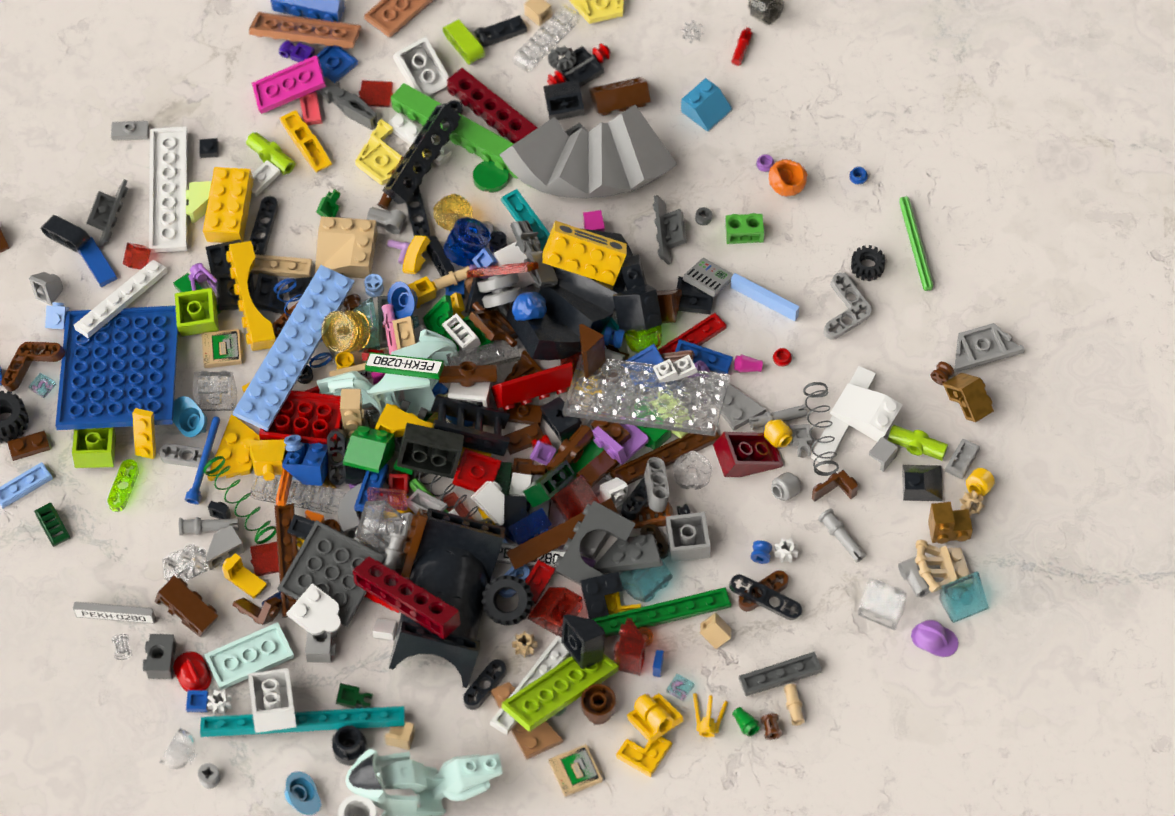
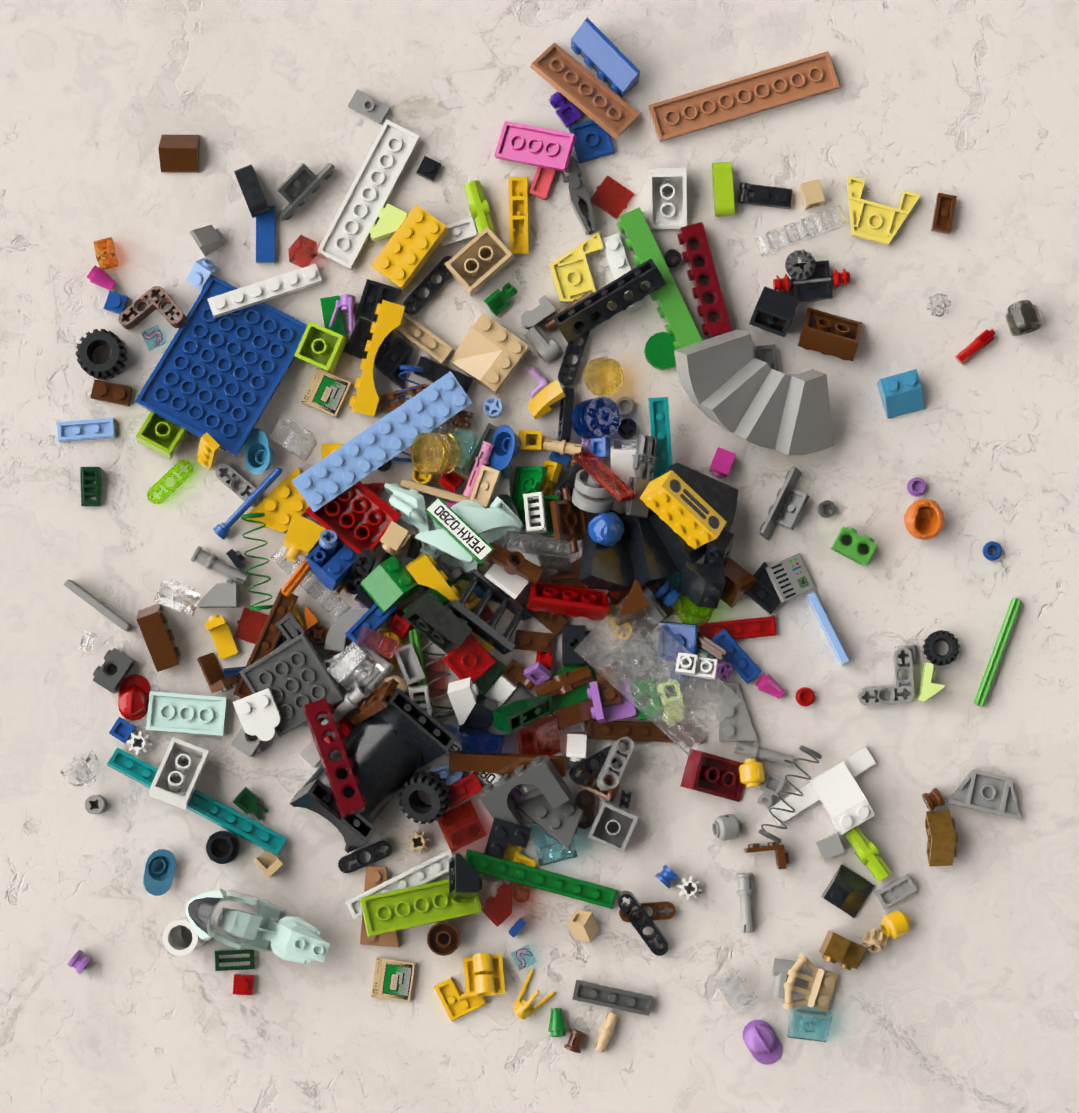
camera: 30 degrees right, 25 degrees up
none -> tan slope [445,227,513,296]
none -> light grey leg [521,295,556,330]
none -> yellowish green slope [918,663,946,702]

